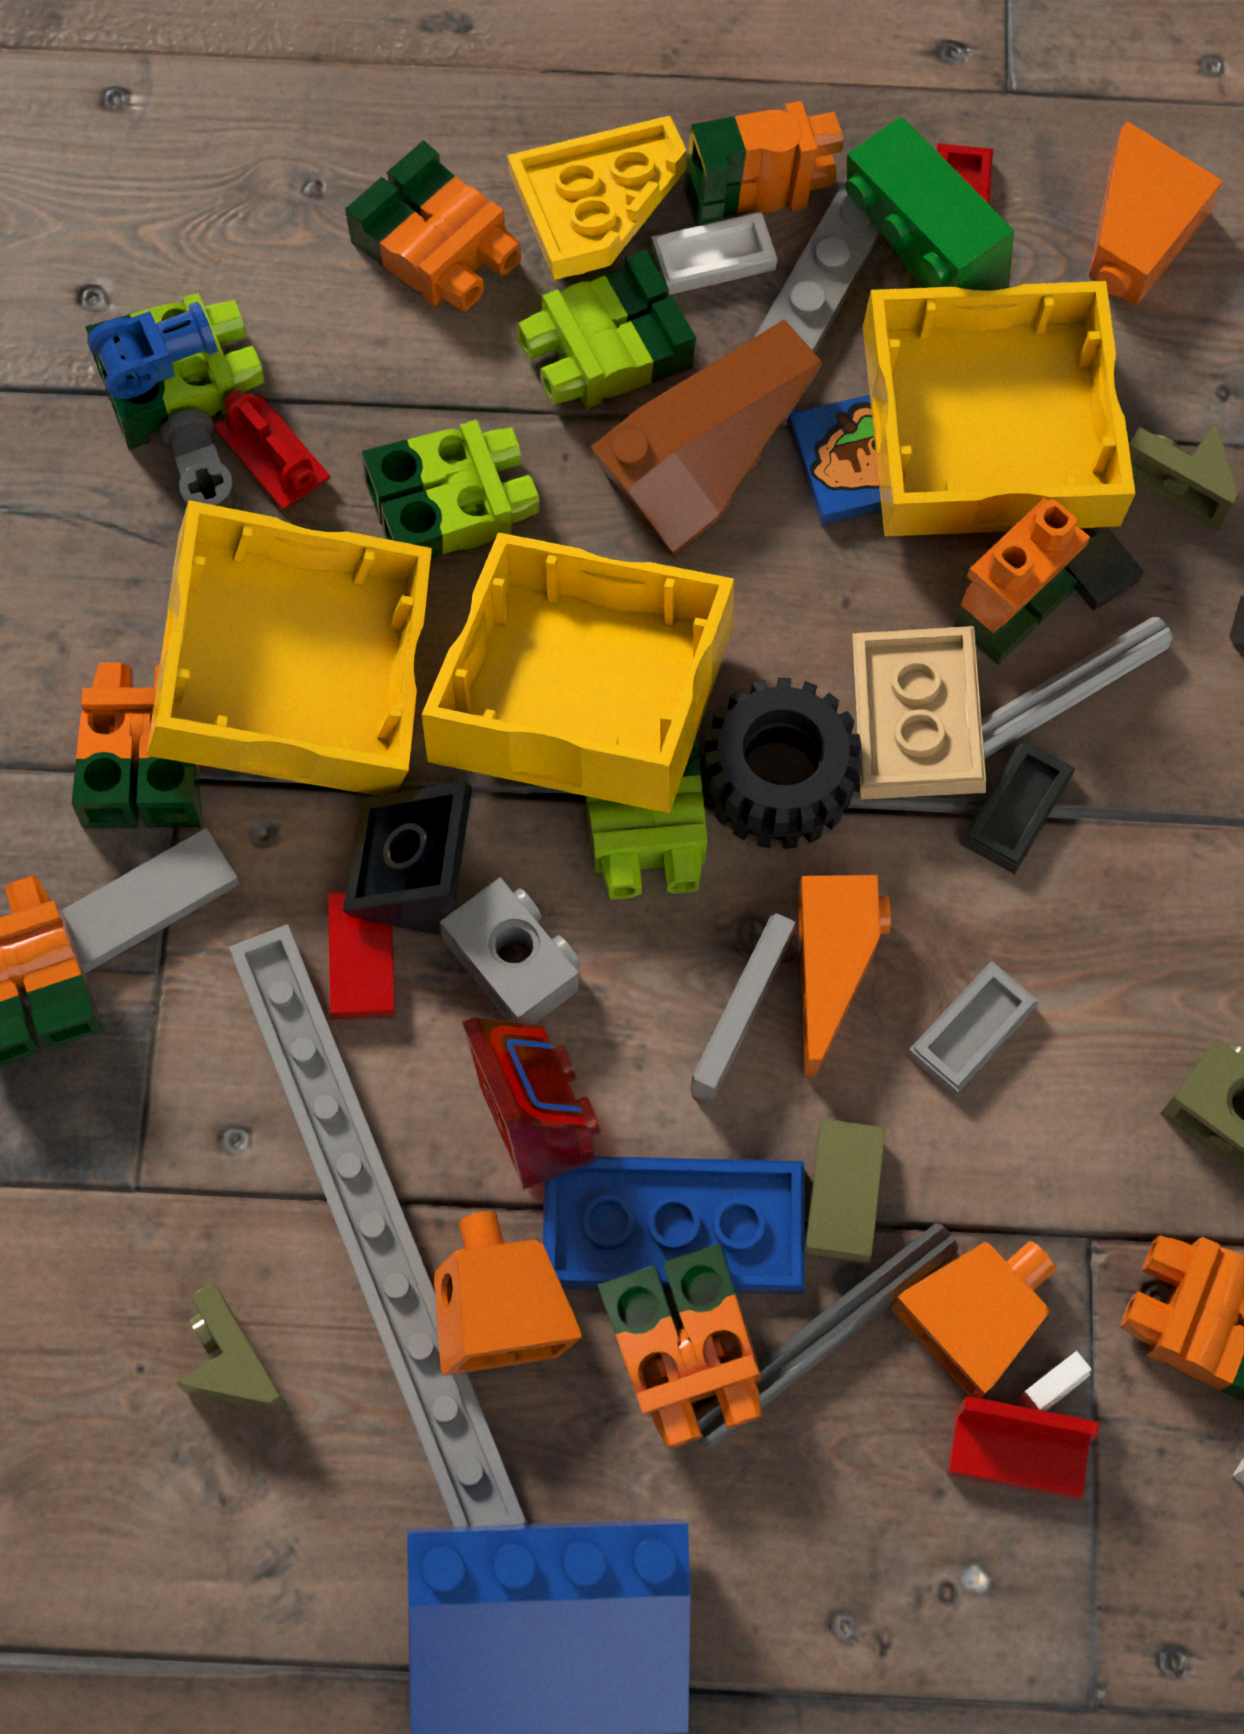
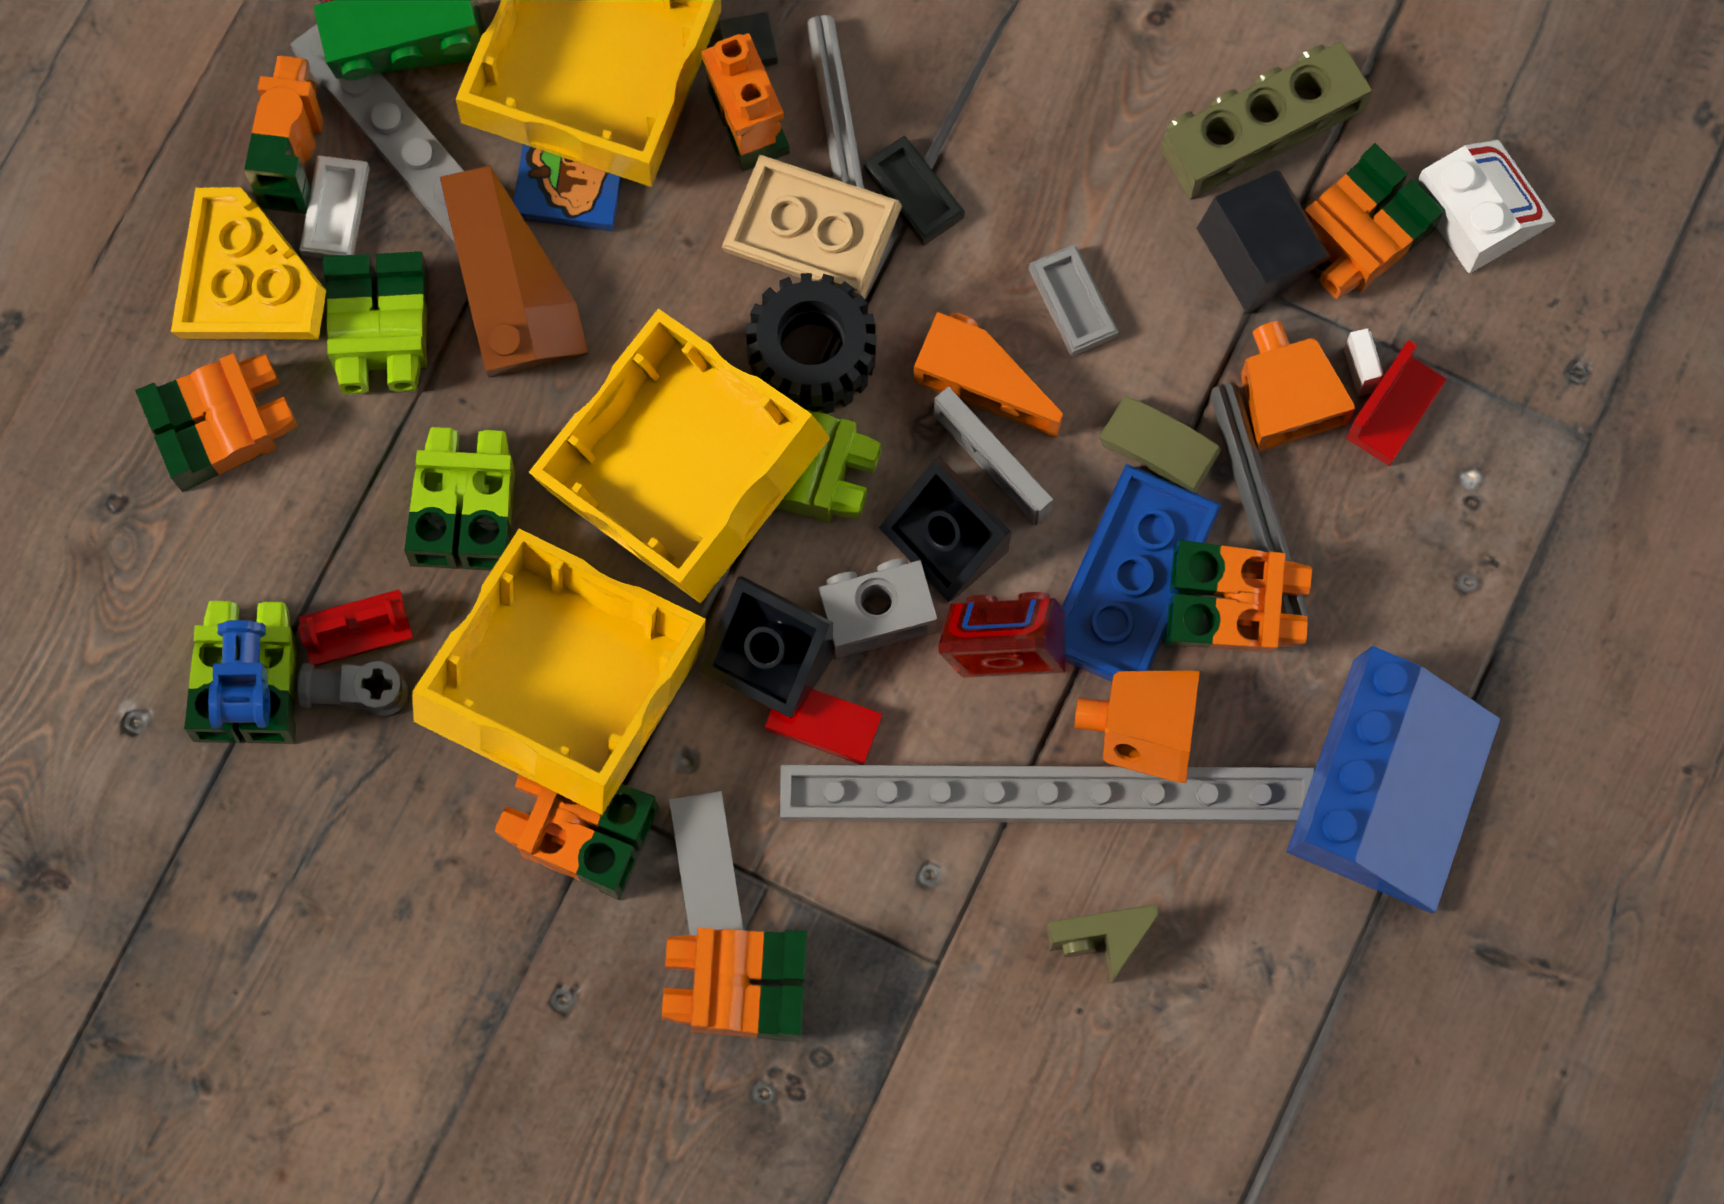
camera: 65 degrees left, 5 degrees up
none -> black slope [879,457,1011,602]
none -> black slope [1196,170,1331,314]

